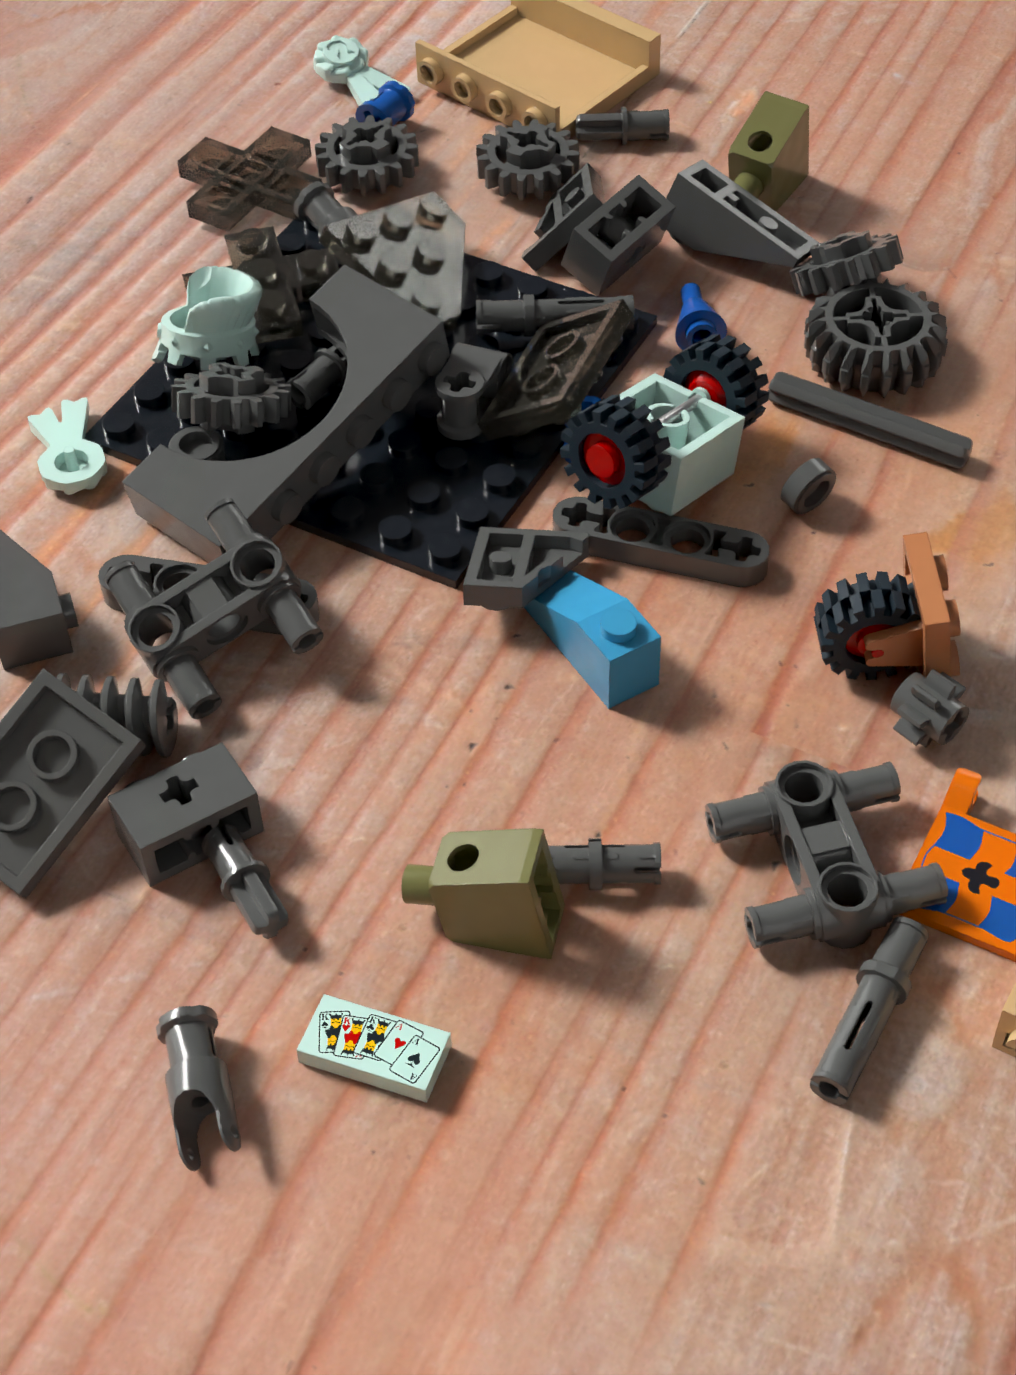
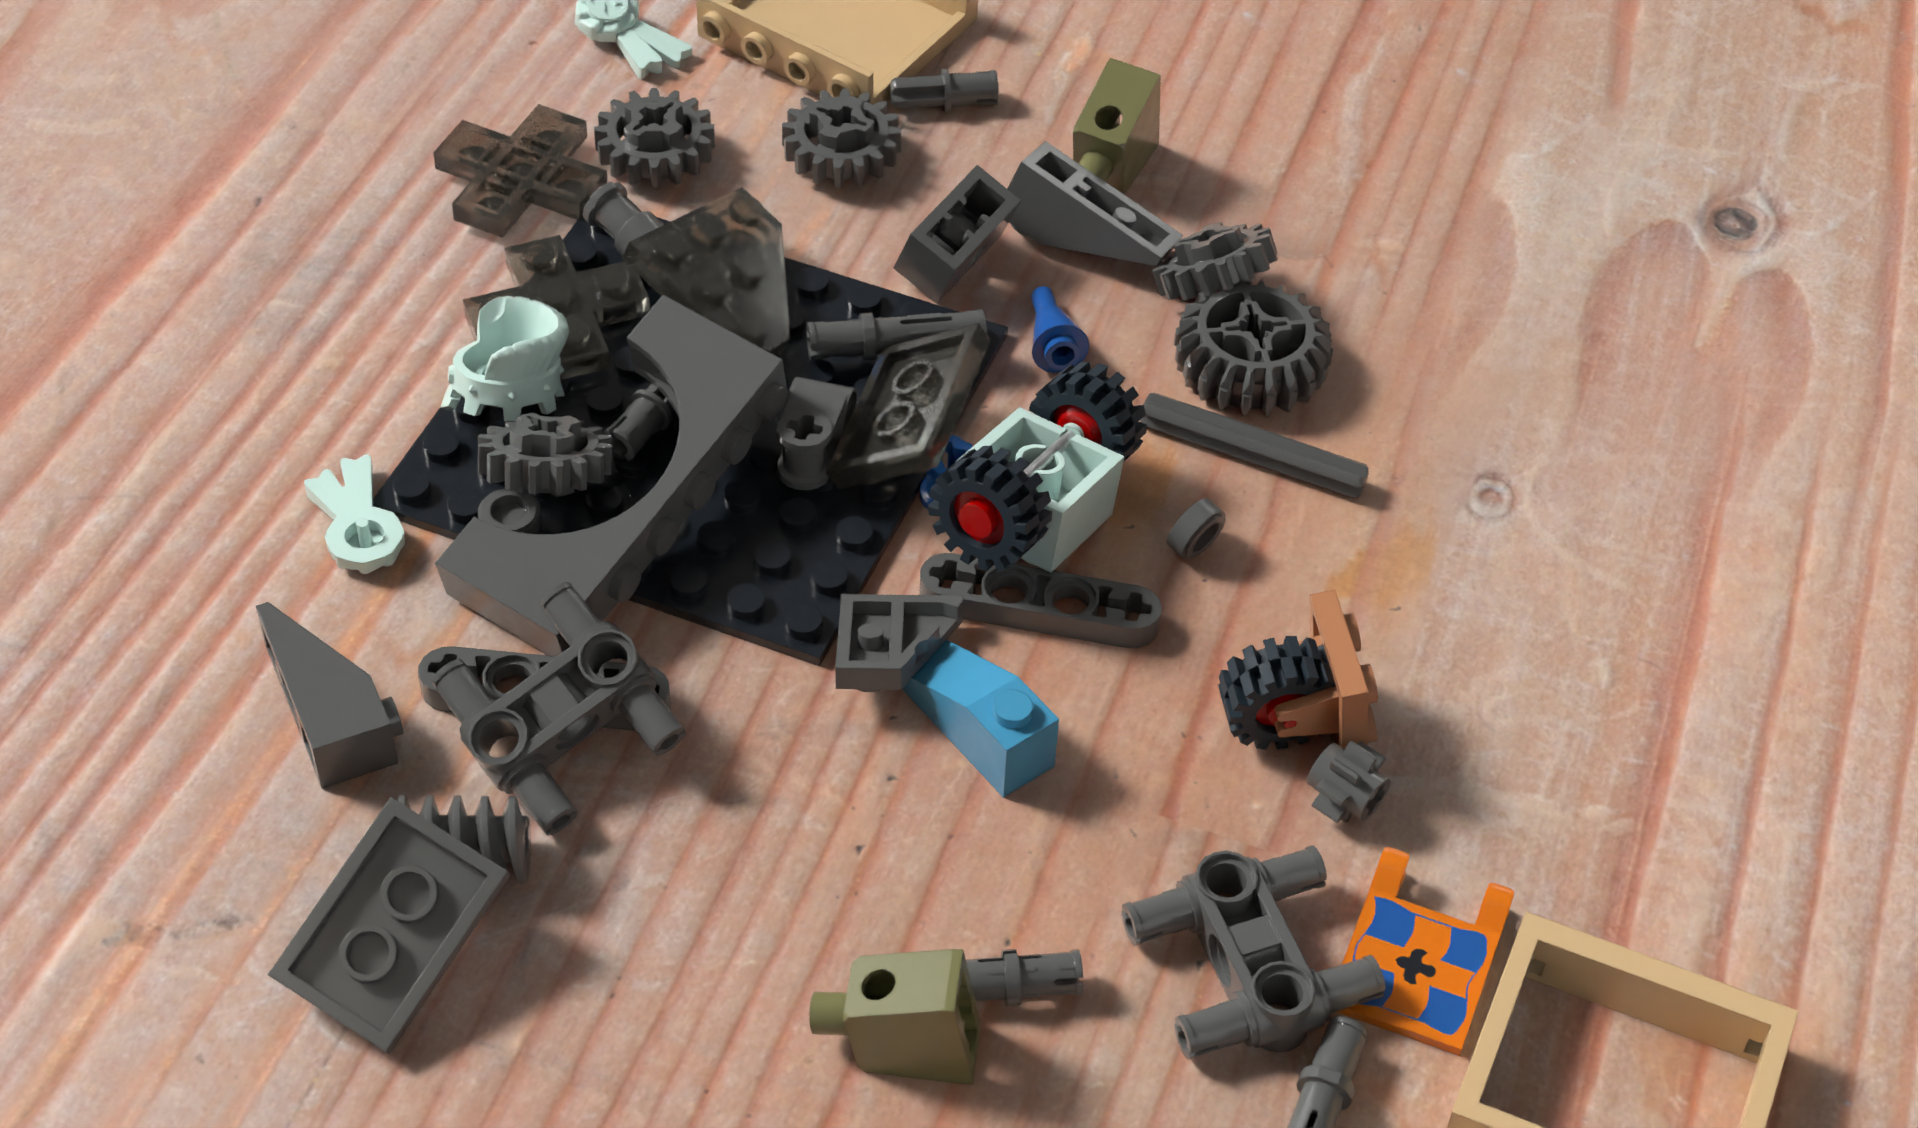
camera: 10 degrees left, 0 degrees up
dark grey brick [107,742,264,887] -> none
dark grey axle [201,824,289,939] -> none
blue bush [355,81,415,127] -> none
dark grey wing [522,163,605,272] -> none

